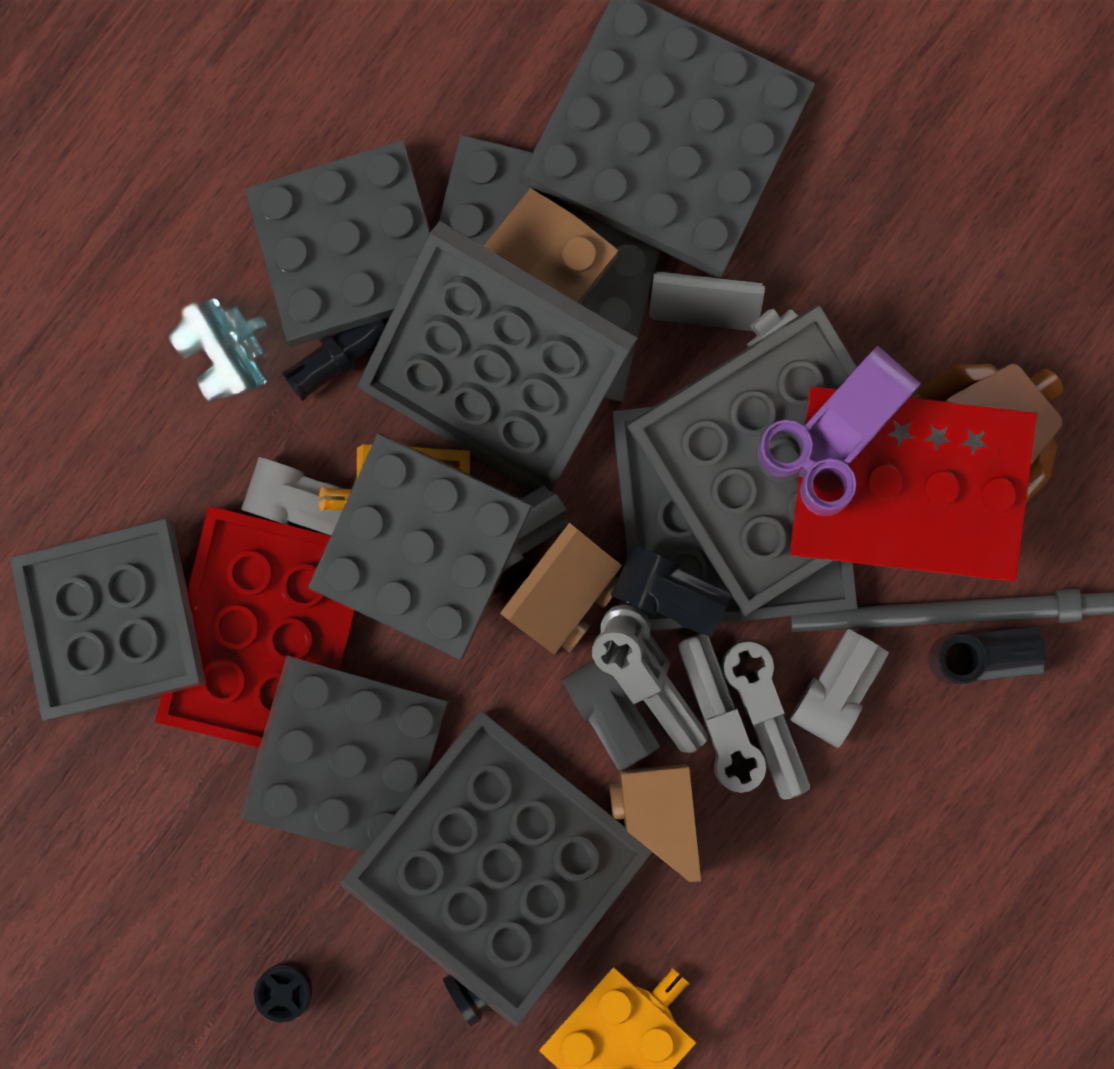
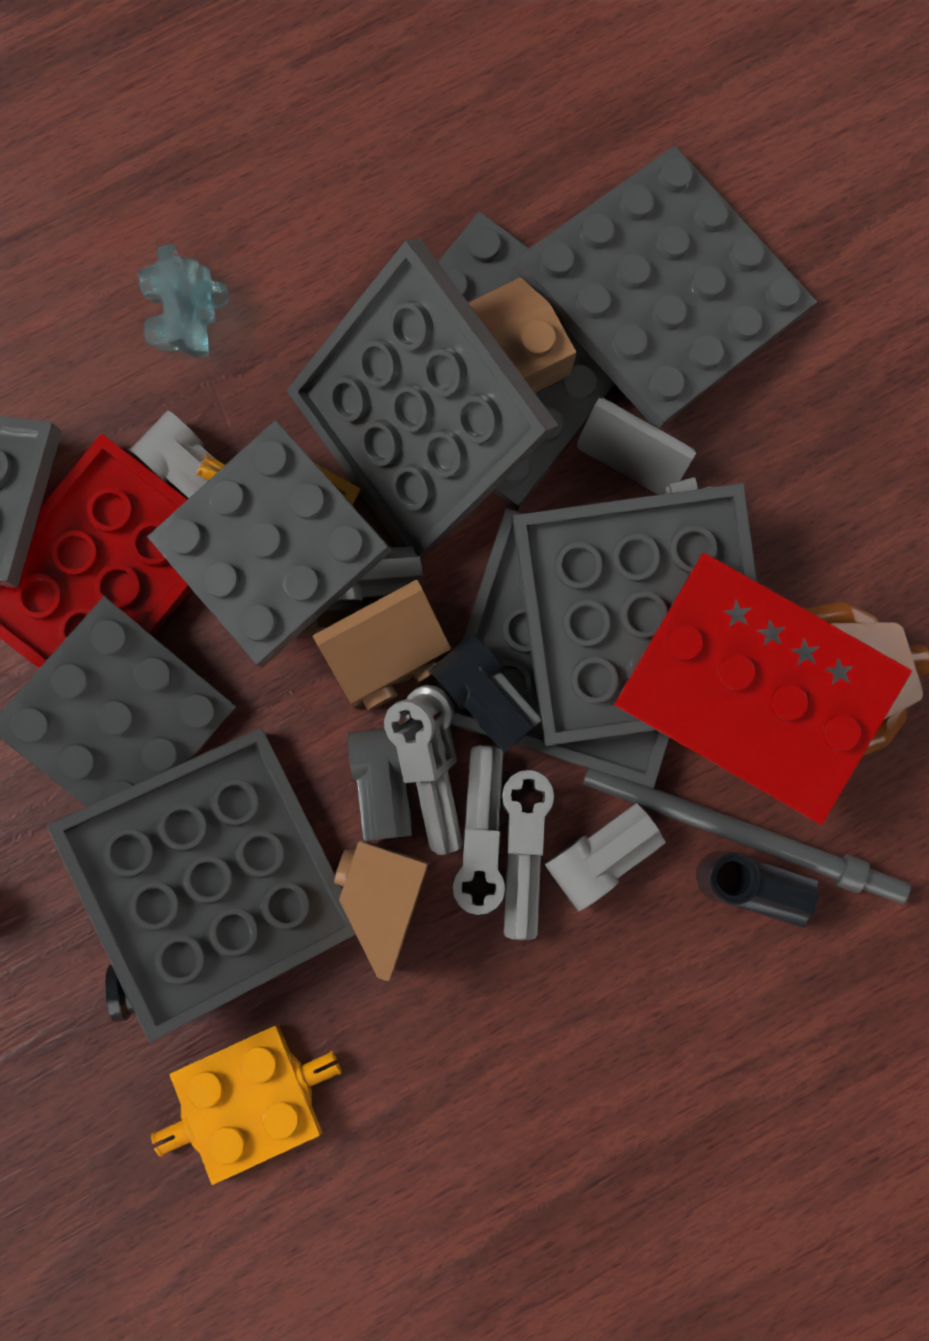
camera: 25 degrees right, 5 degrees down
dark grey plate [245,140,431,347] -> none
black pin [282,320,386,402] -> none
medium lavender piece [757,346,921,516] -> none

